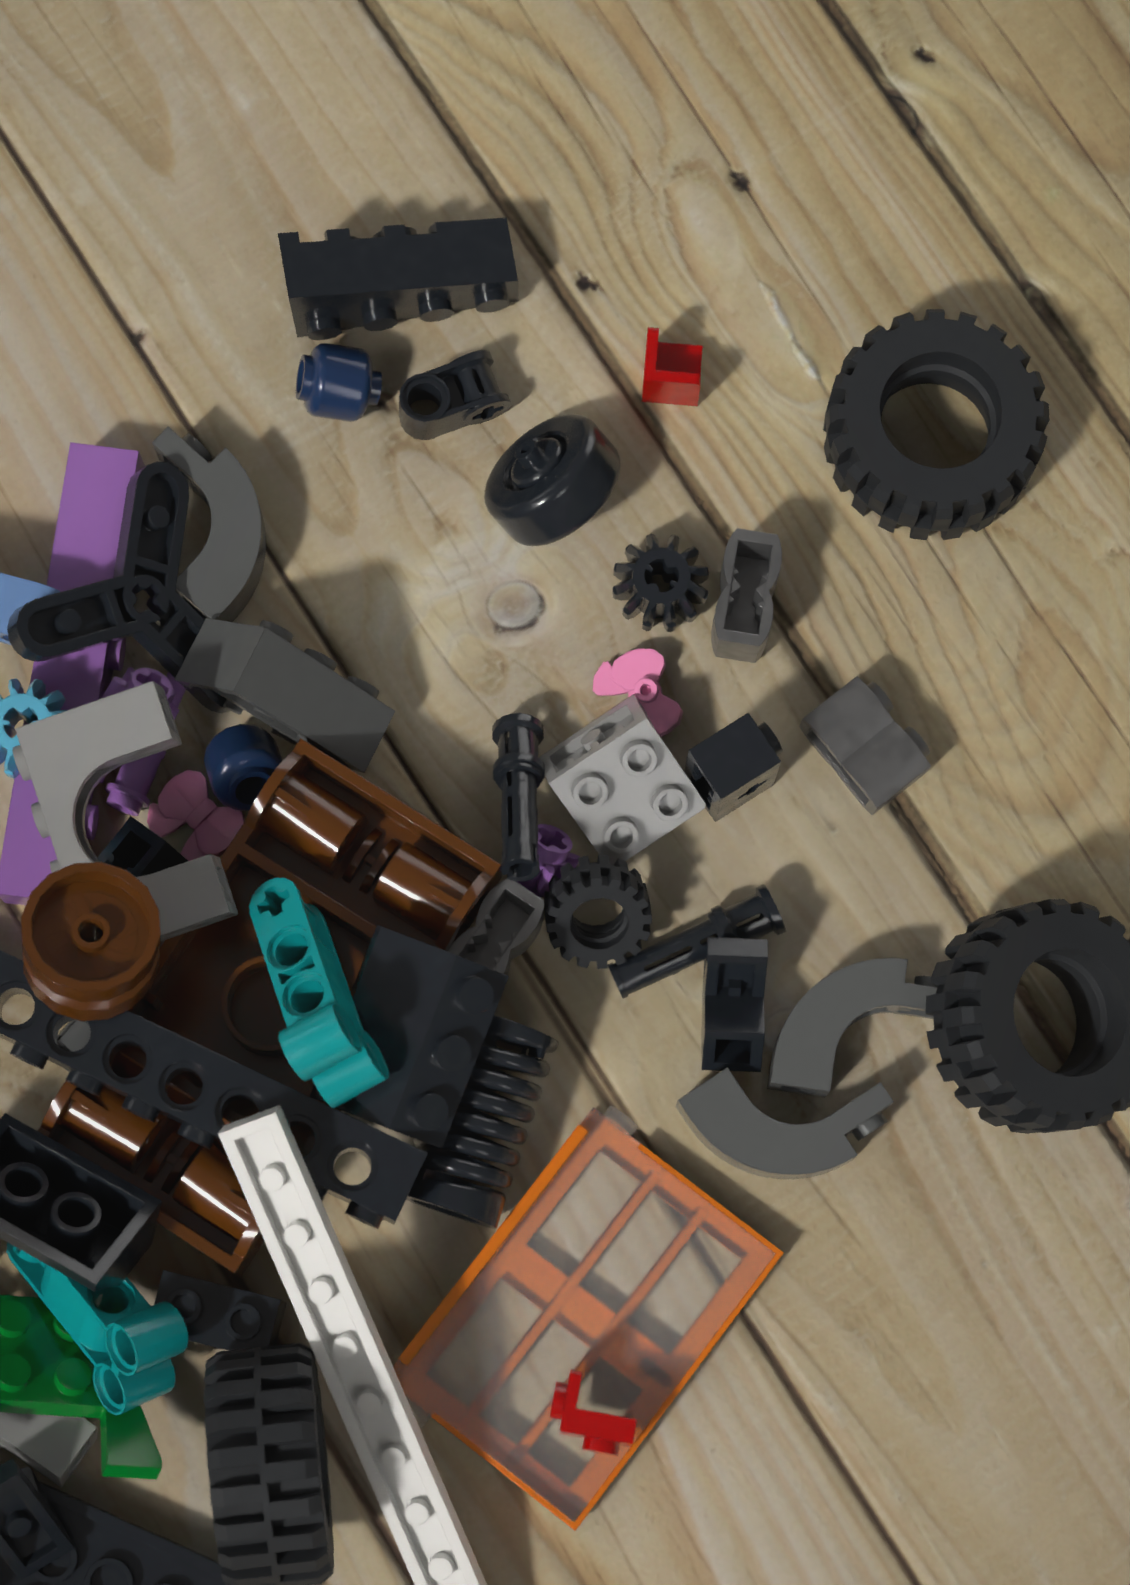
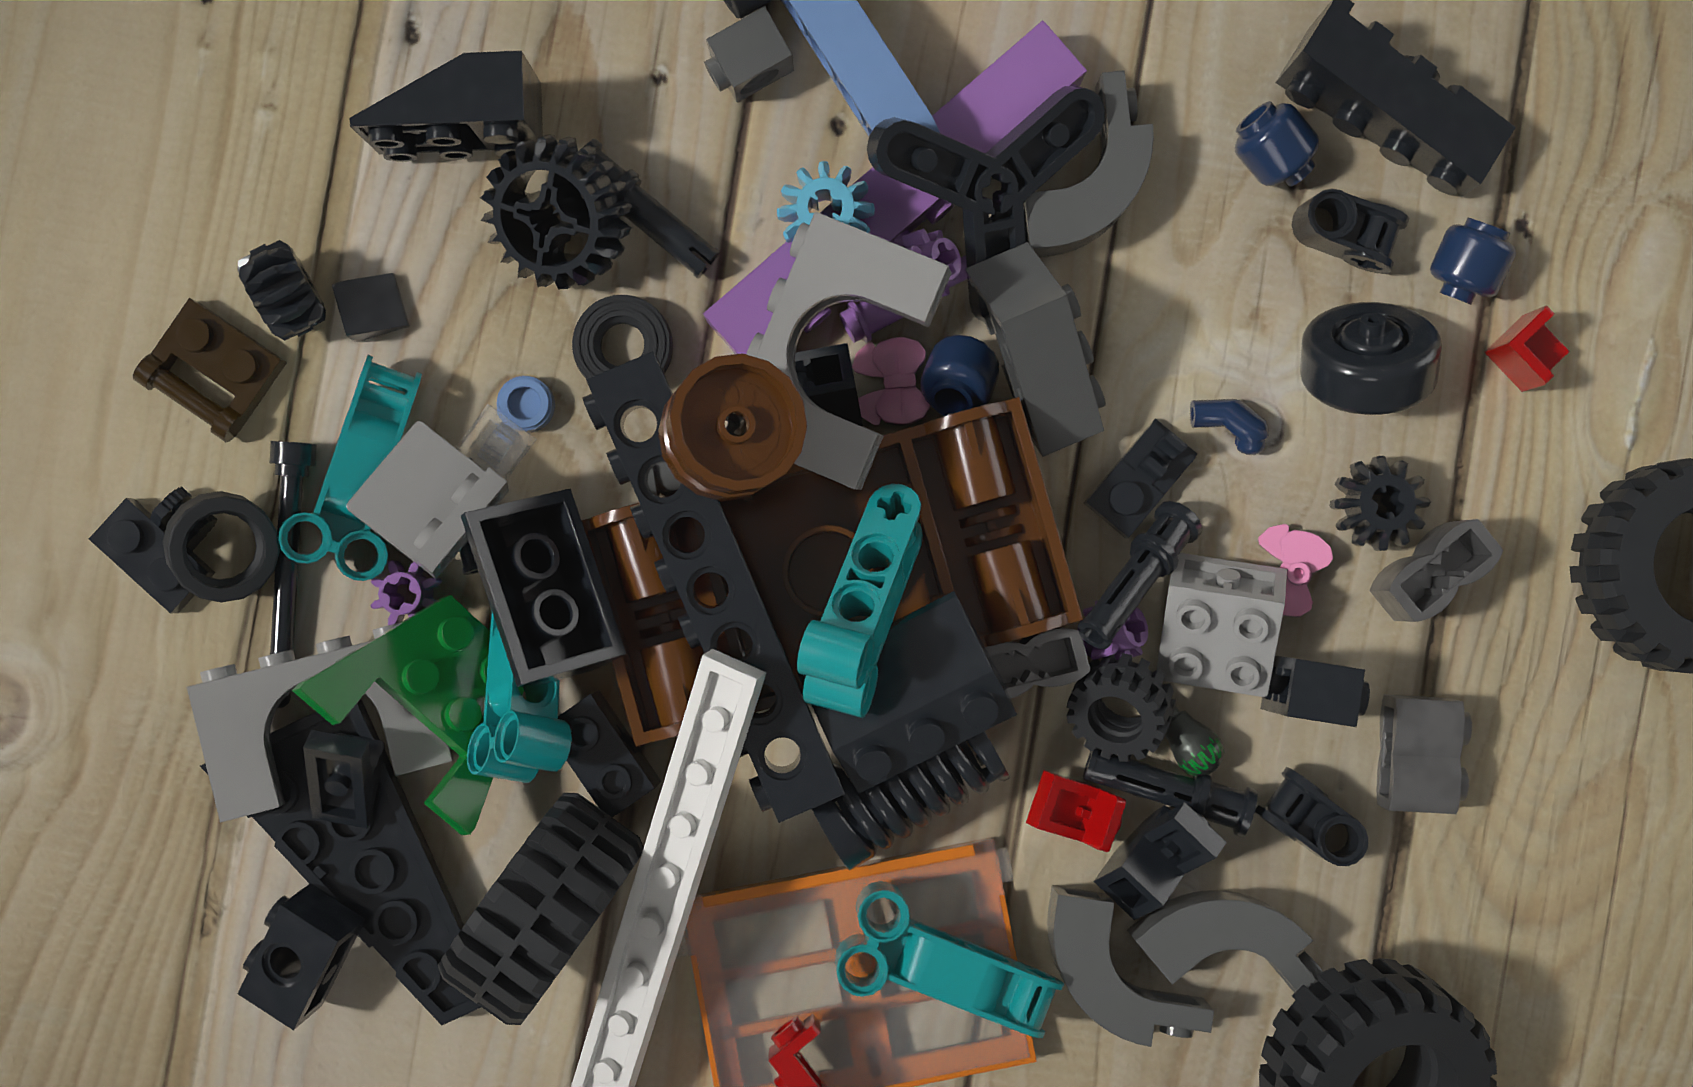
camera: 40 degrees right, 10 degrees up
none -> teal piece [835,881,1064,1038]
none -> red bracket [1026,770,1126,852]
none -> black plate [1084,418,1197,538]
none -> pearl dark grey piece [1165,707,1225,776]
none -> dark blue arm [1190,399,1269,455]
none -> black piece [1255,767,1368,866]
none -> dark blue head [1430,217,1516,305]

